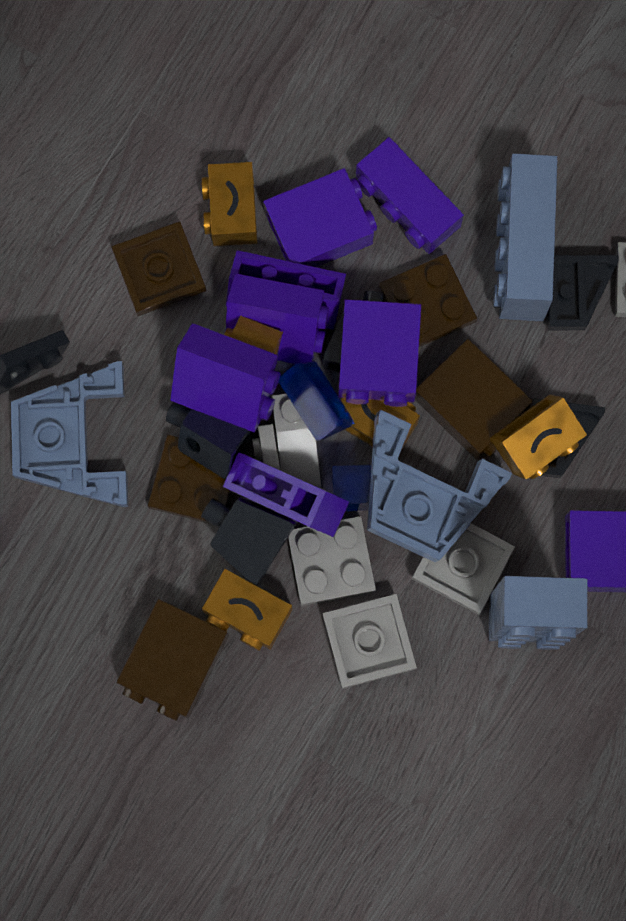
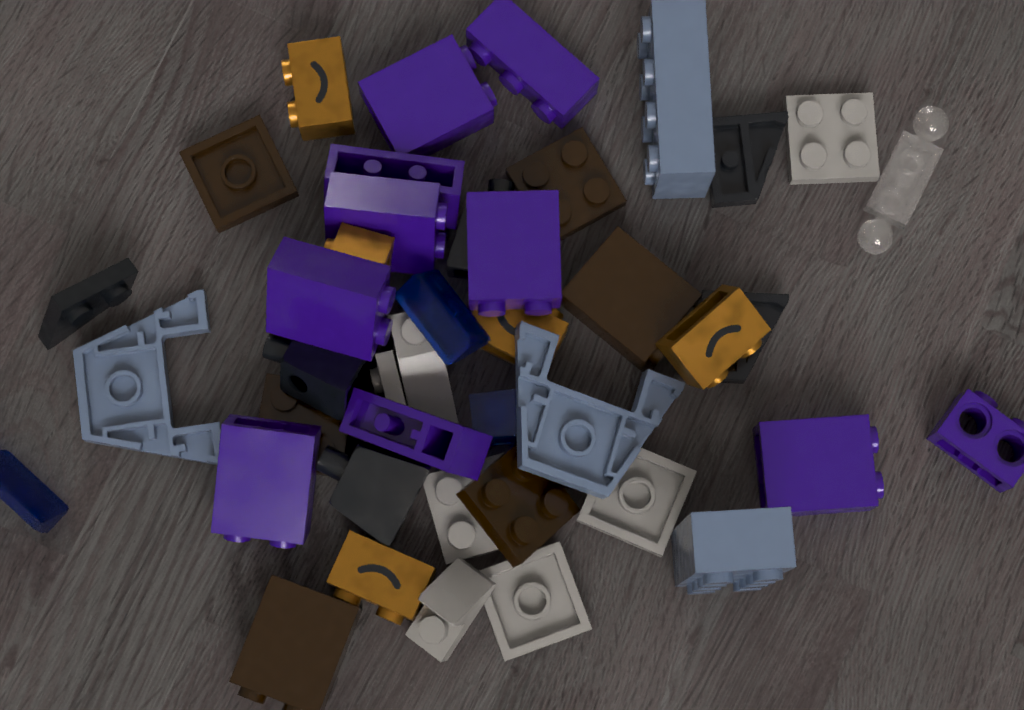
camera: 10 degrees left, 0 degrees up
none -> dark purple brick [211,414,322,549]
none -> light grey slope [405,557,497,662]
none -> dark brown plate [456,442,580,568]

